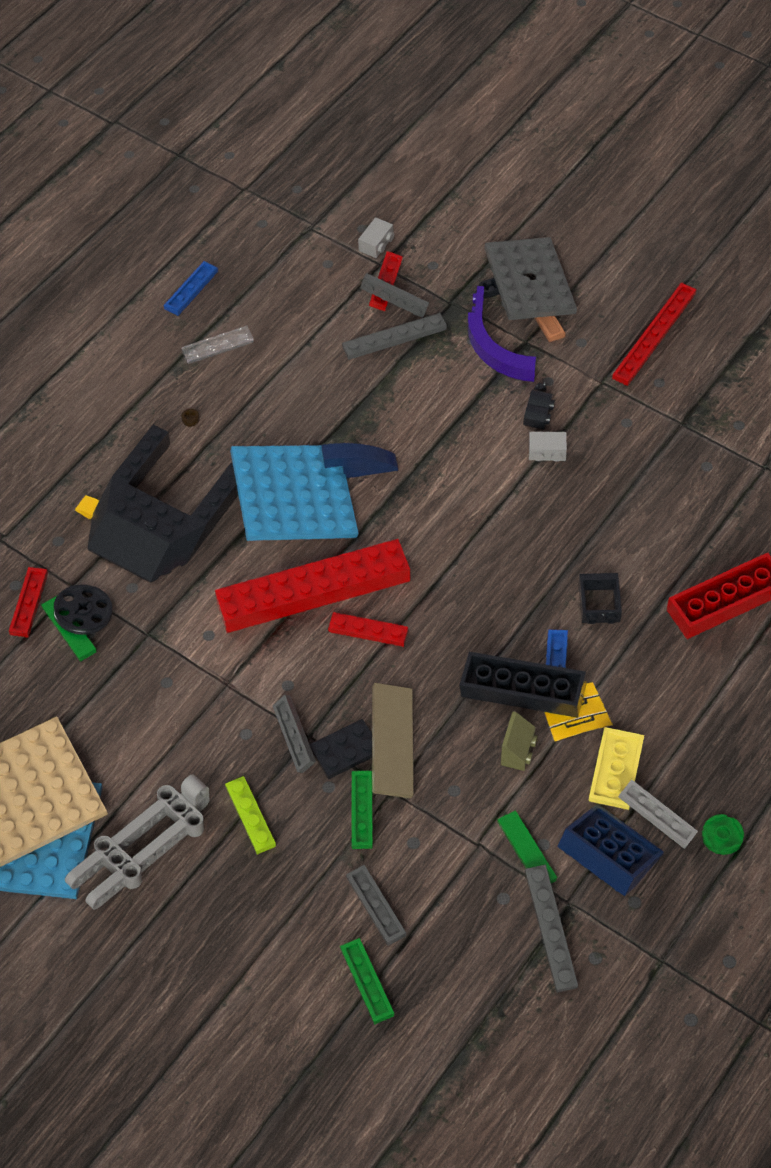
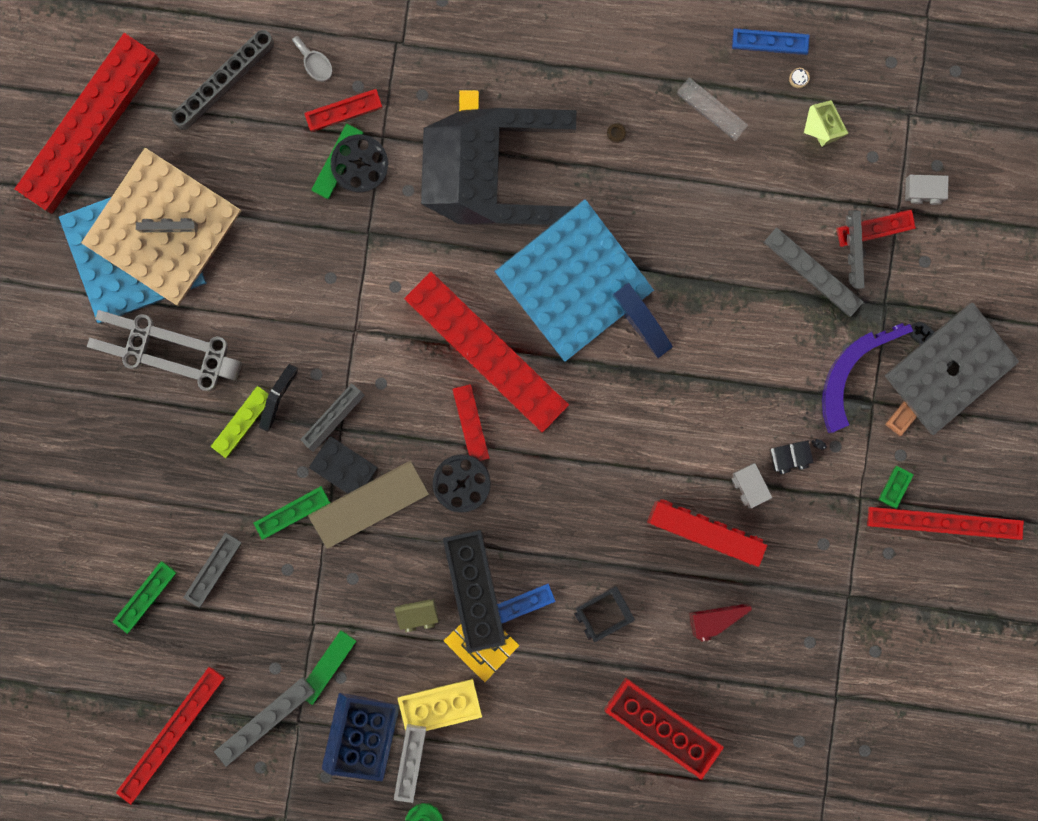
camera: 60 degrees right, 30 degrees up
none -> red plate [116,667,225,804]
none -> dark grey plate [136,218,198,233]
none -> black beam [259,364,298,432]
none -> black wedge [433,454,491,513]
none -> red brick [647,499,767,567]
none -> dark red slope [689,604,752,641]
none -> tile [789,68,809,88]
none -> yellowish green slope [804,100,848,147]
none -> green plate [878,466,914,509]

